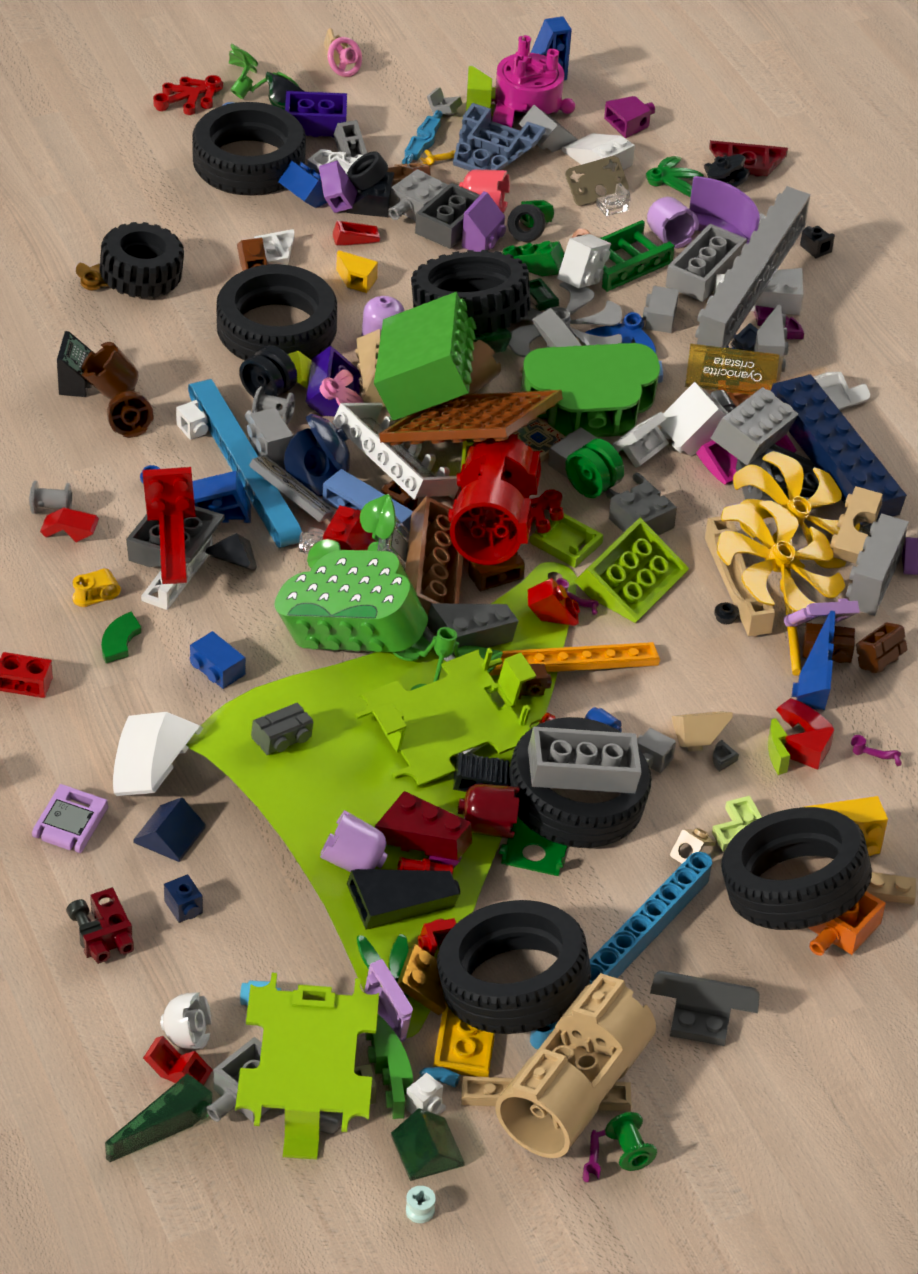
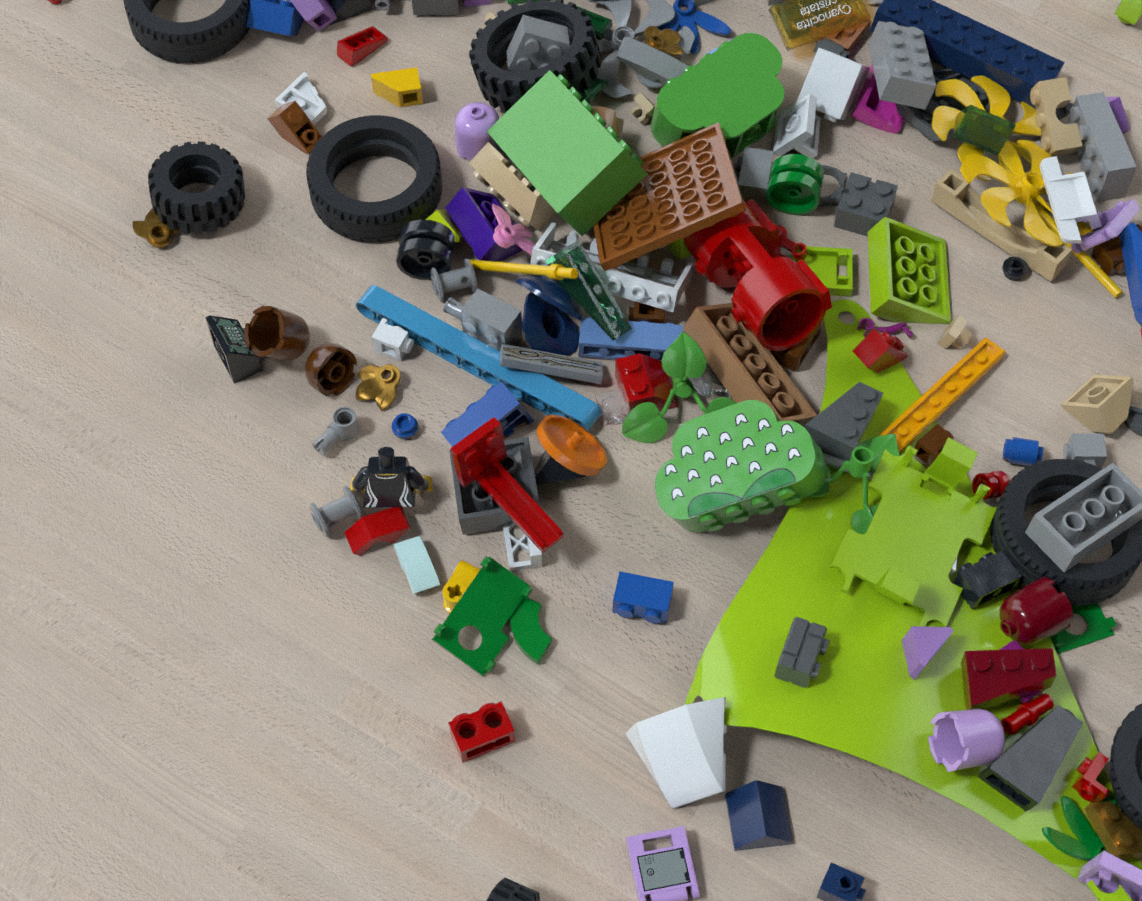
camera: 30 degrees left, 15 degrees up
none -> light grey pin [312,407,359,455]
none -> black torso [350,447,433,508]
none -> pearl gold plate [356,364,401,411]
none -> light aqua slope [393,536,440,595]
none -> green piece [432,556,533,676]
none -> yellow bar [470,259,578,280]
none -> light grey brick [507,15,570,72]
none -> orange piece [536,415,607,476]
none -> clear green slope [545,240,632,341]
none -> pearl gold plate [644,26,684,56]
none -> medium lavender slope [902,626,954,679]
none -> tan tile [937,315,973,349]
none -> clear green slope [953,105,1016,156]
none -> white plate [1039,156,1102,244]

